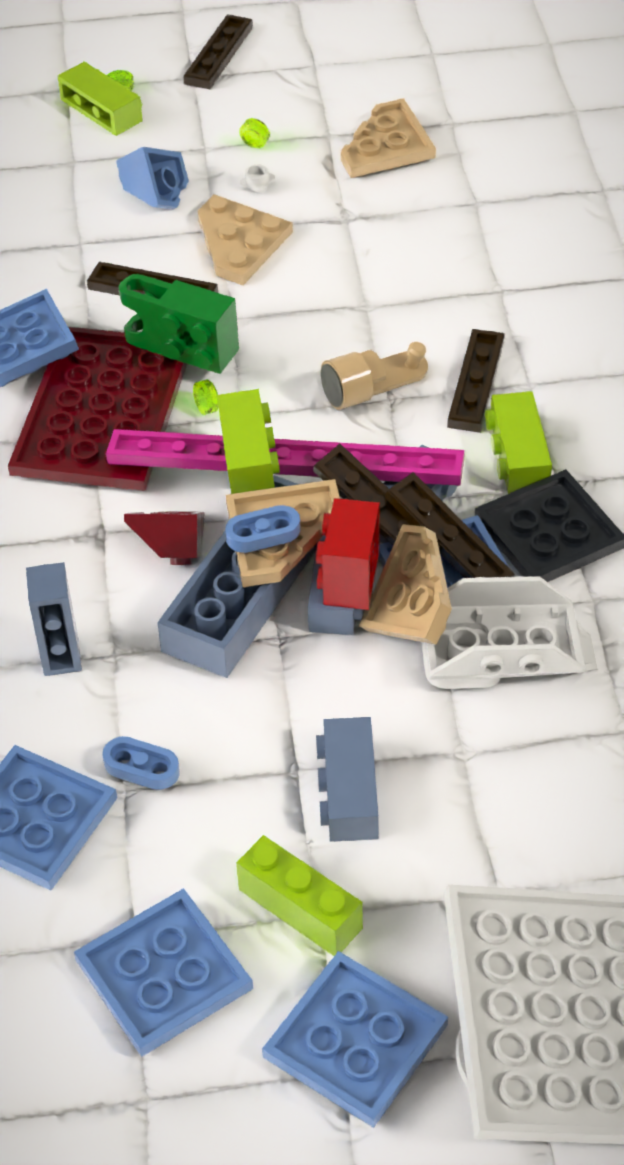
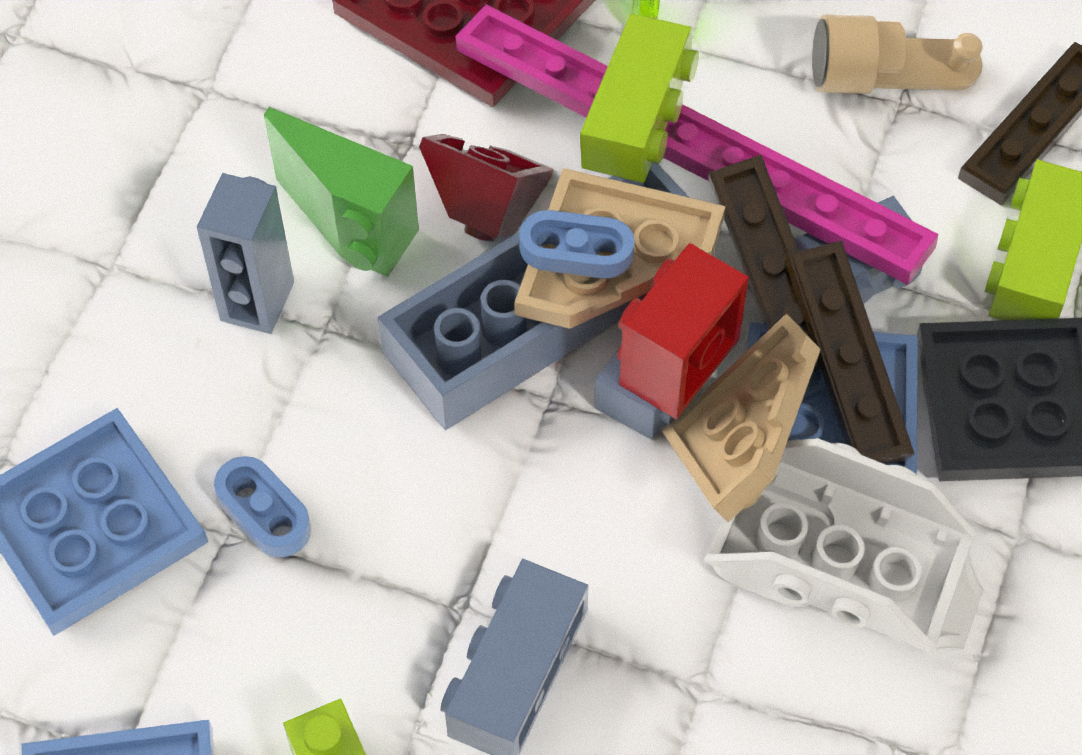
camera: 25 degrees right, 10 degrees up
none -> bright green slope [264,107,419,277]

